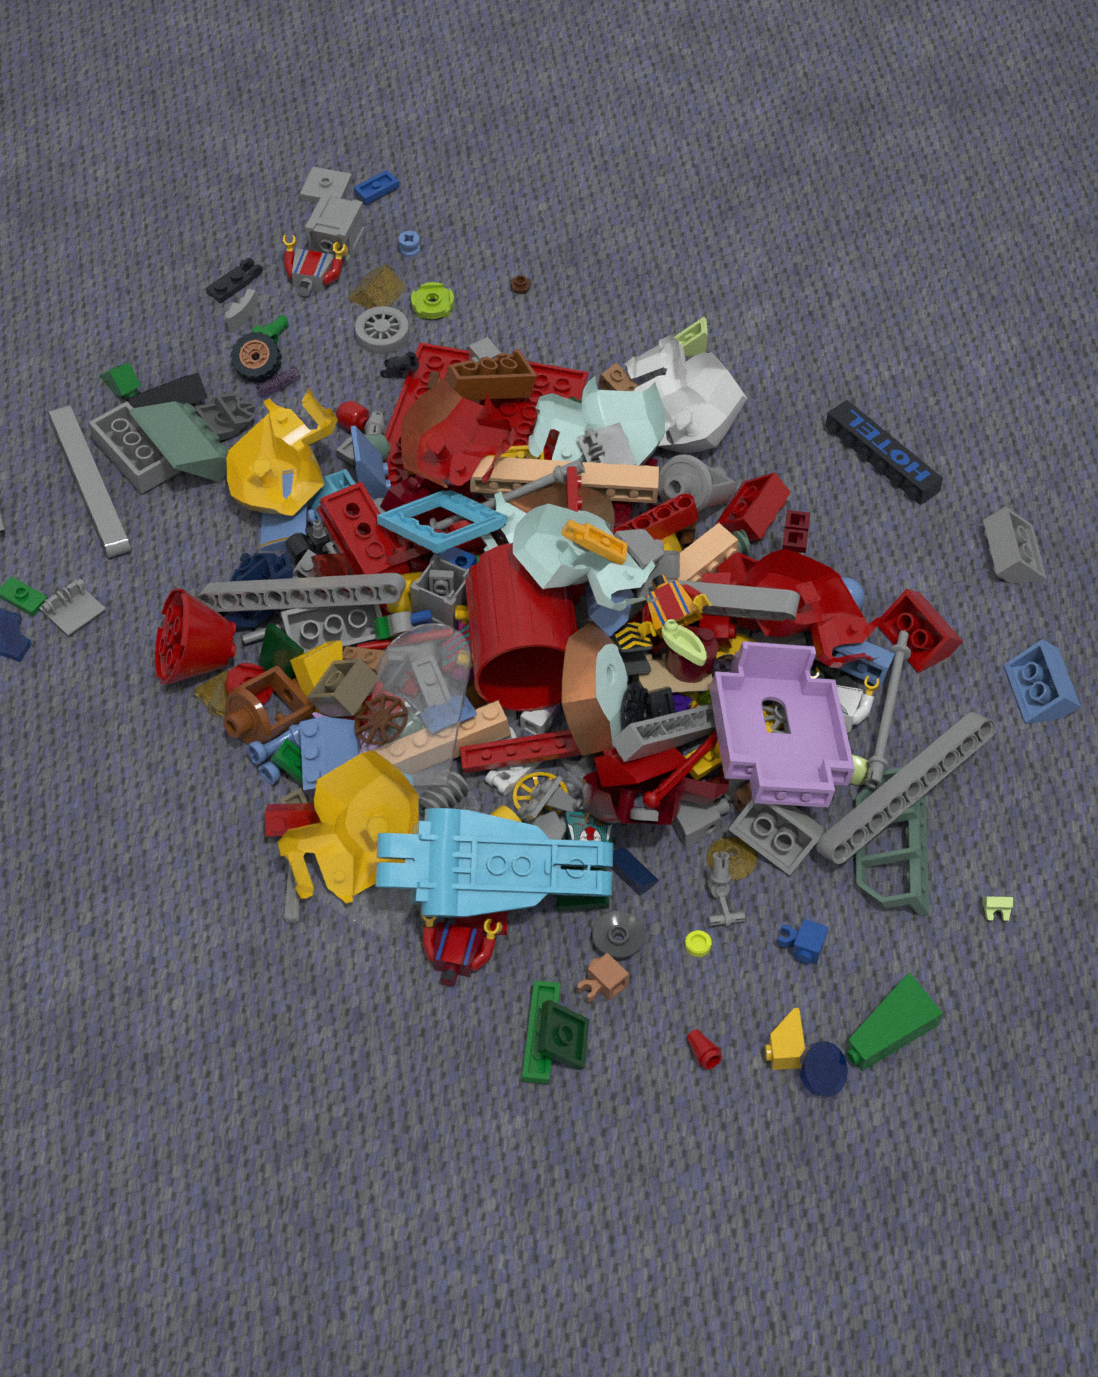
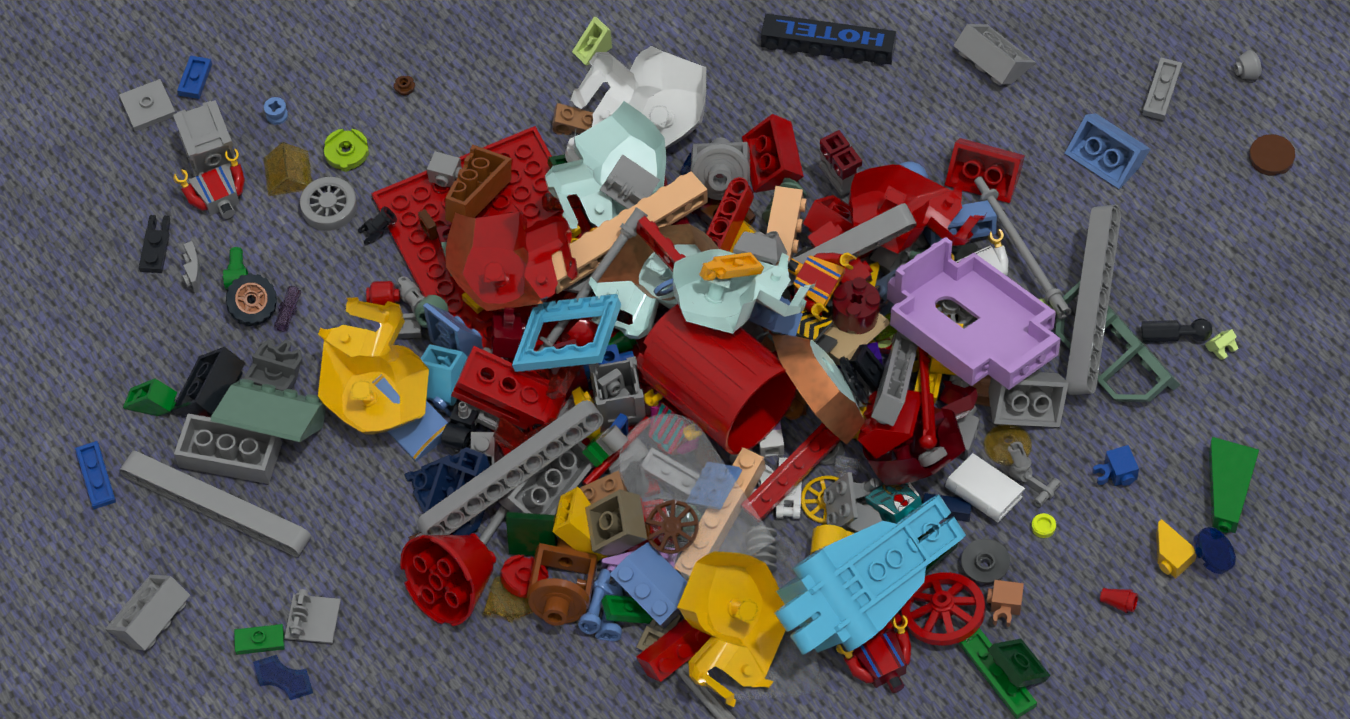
camera: 35 degrees left, 5 degrees up
yellowish green arm [662,619,707,666] -> none
none -> blue tile [75,441,116,510]
none -> red wheel [901,572,985,646]
none -> white piece [945,453,1025,522]
none -> black piece [1141,318,1212,343]

